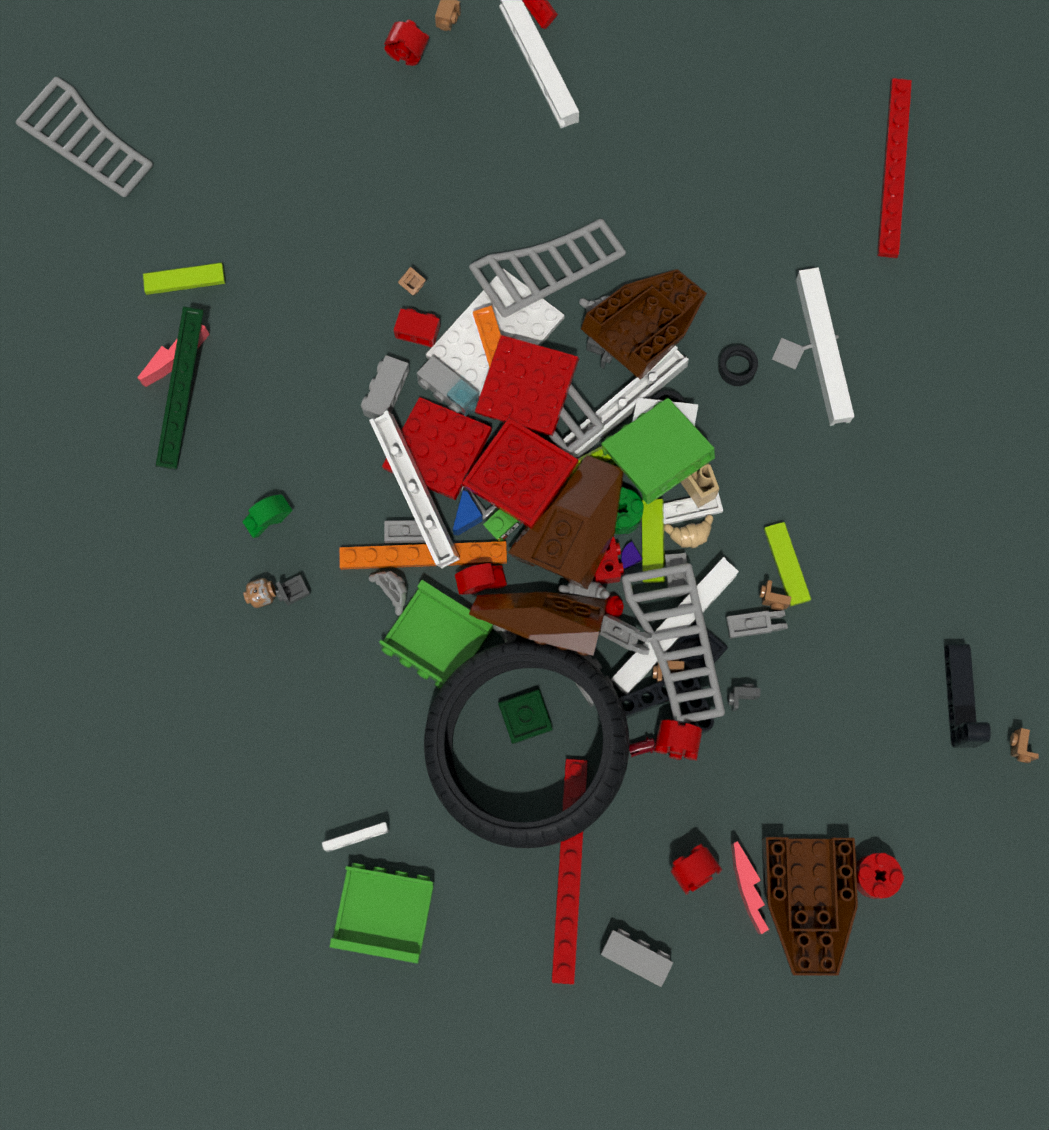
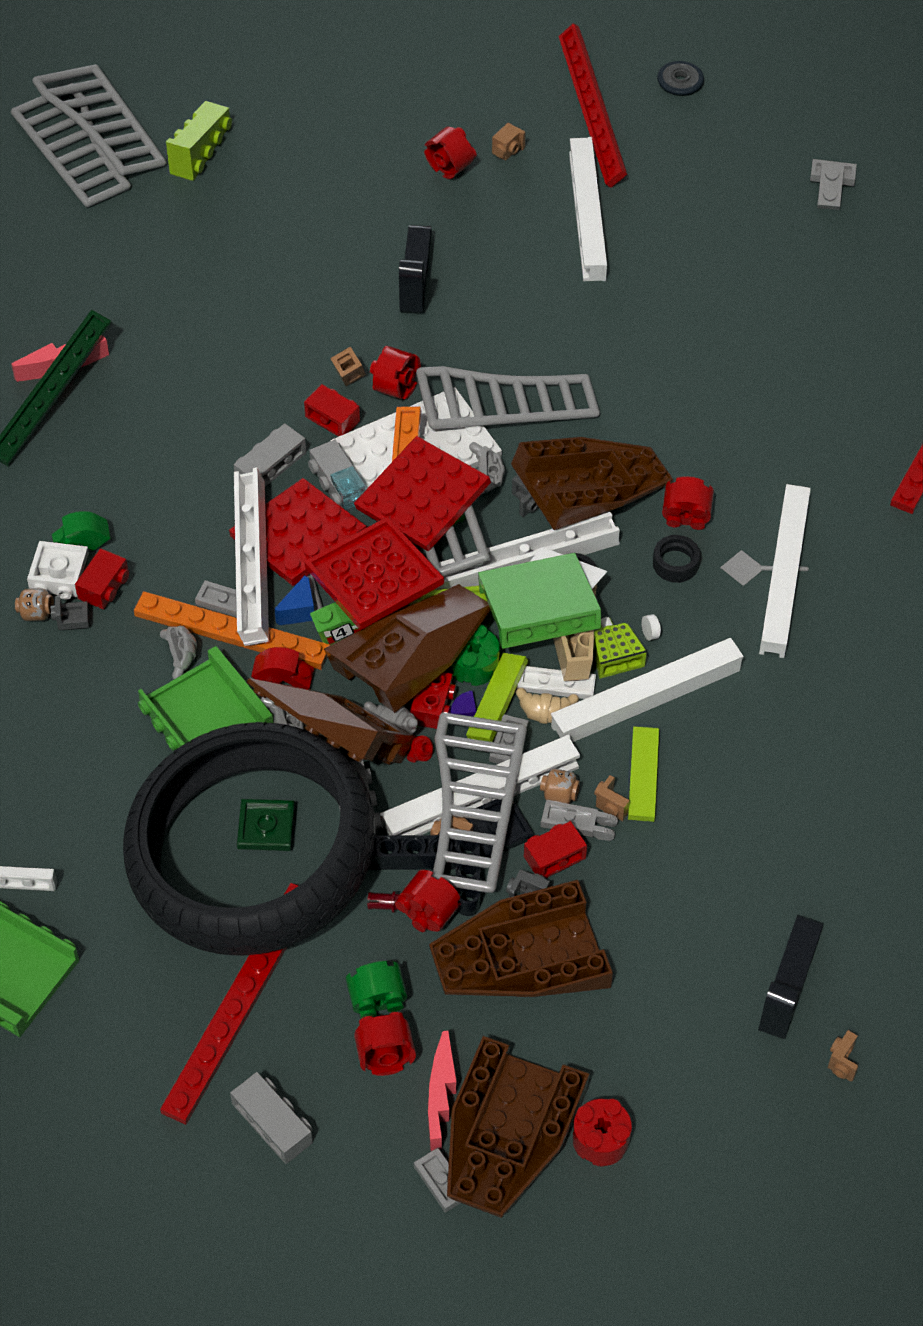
camera: 20 degrees right, 20 degrees down
lime tile [143,263,225,295] -> none
light grey hinge [600,614,653,655] -> none
none -> white plate [27,541,89,600]
none -> light grey bar [32,64,167,176]
none -> red brick [75,548,129,610]
none -> lime wedge [166,101,232,181]
none -> green brick [345,961,407,1018]
none -> red brick [370,345,421,399]
none -> black beam [399,225,432,313]
none -> light grey plate [414,1148,460,1213]
none -> reddish brown wedge [429,880,613,997]
none -> light grey piece [469,442,505,495]
none -> red brick [524,821,587,878]
none -> medium nougat head [540,768,580,804]
none -> white tile [551,638,743,743]
none -> lime torso [593,617,646,679]
none -> white tile [641,614,661,641]
none -> red brick [662,477,714,530]

